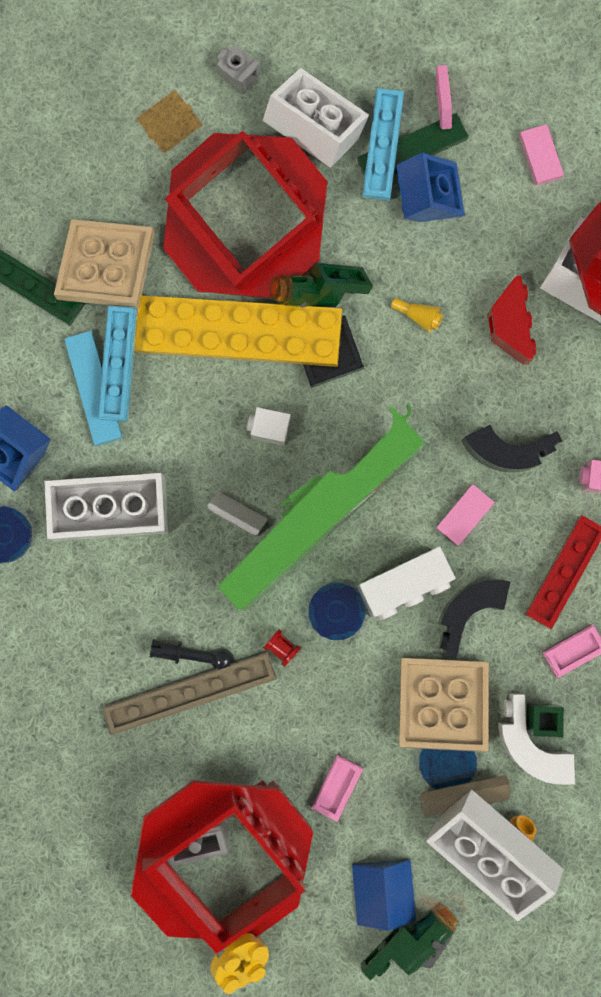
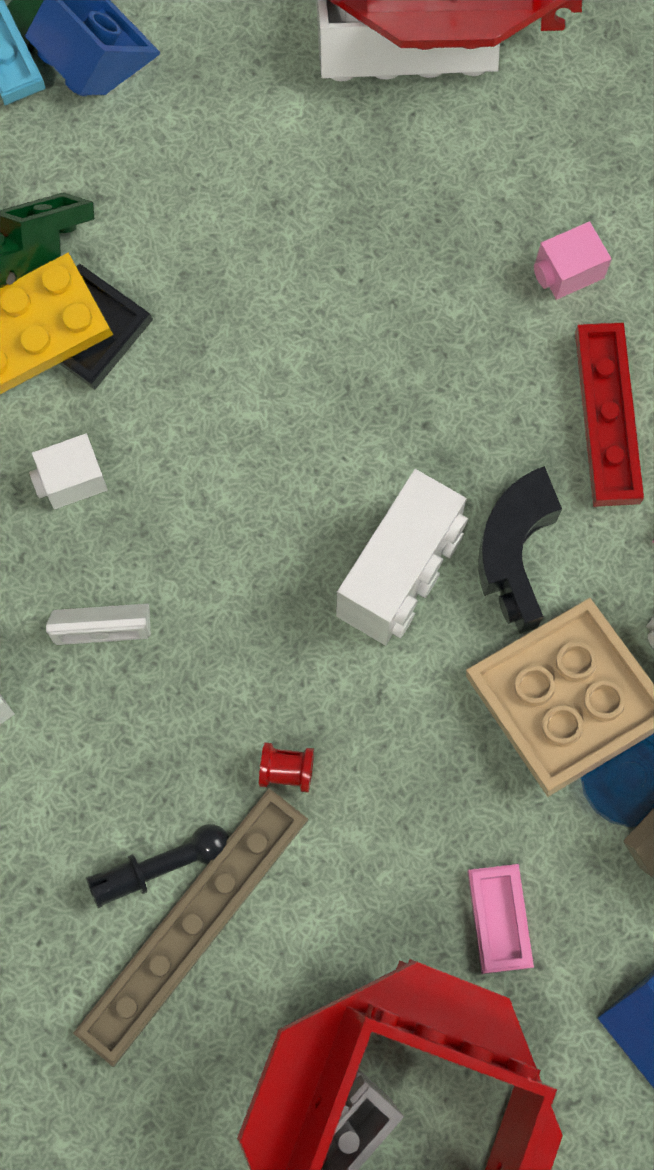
camera: 35 degrees left, 10 degrees down
bright green piece [217,403,425,611] -> none
clear blue tile [309,583,365,640] -> none
yellow cone [391,298,443,333] -> none
bright pink tile [436,484,495,546] -> none
black arch [461,425,562,473] -> none
red slope [487,275,537,365] -> none

